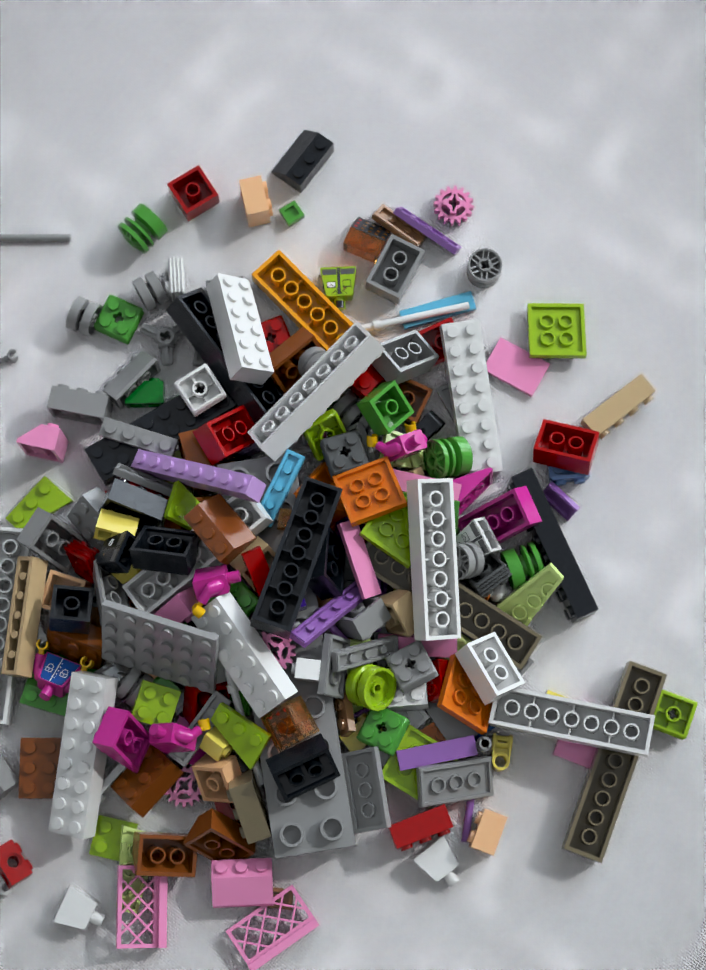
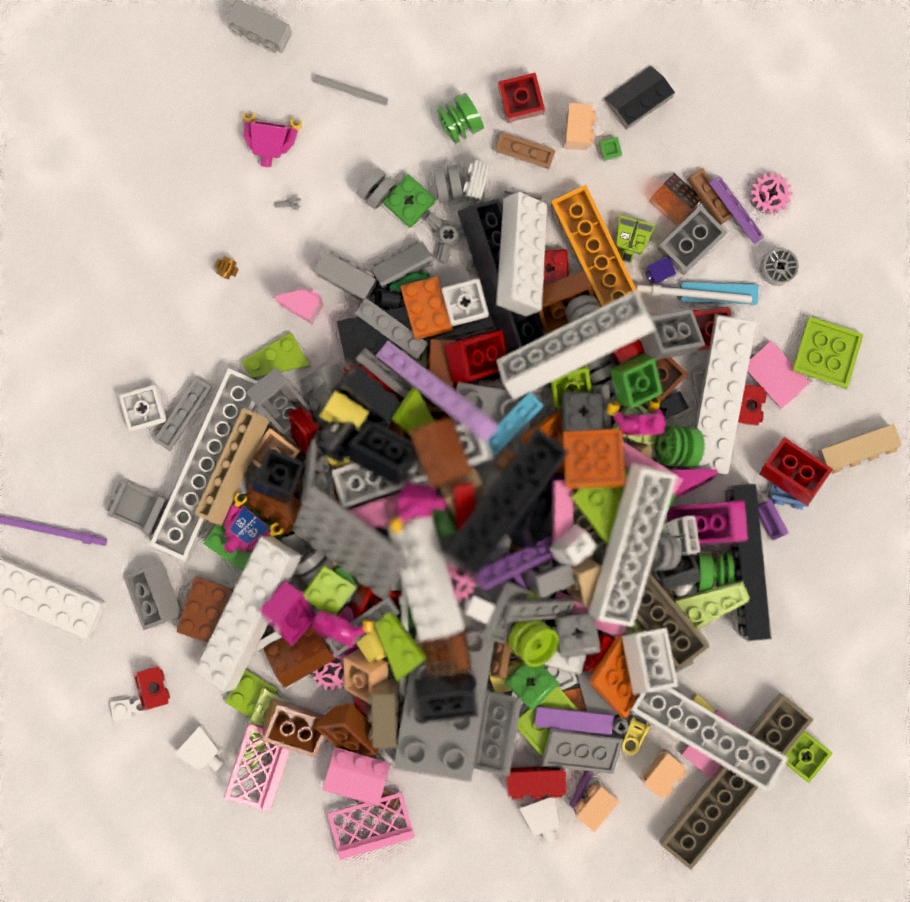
camera: 20 degrees right, 10 degrees up
none -> black piece [373,289,400,311]
none -> orange plate [400,276,453,340]
none -> medium nougat plate [495,132,555,169]
none -> white torso [549,524,596,565]
none -> light nougat brick [640,749,686,799]
none -> dark purple brick [645,257,677,284]
none -> red brick [738,384,767,426]

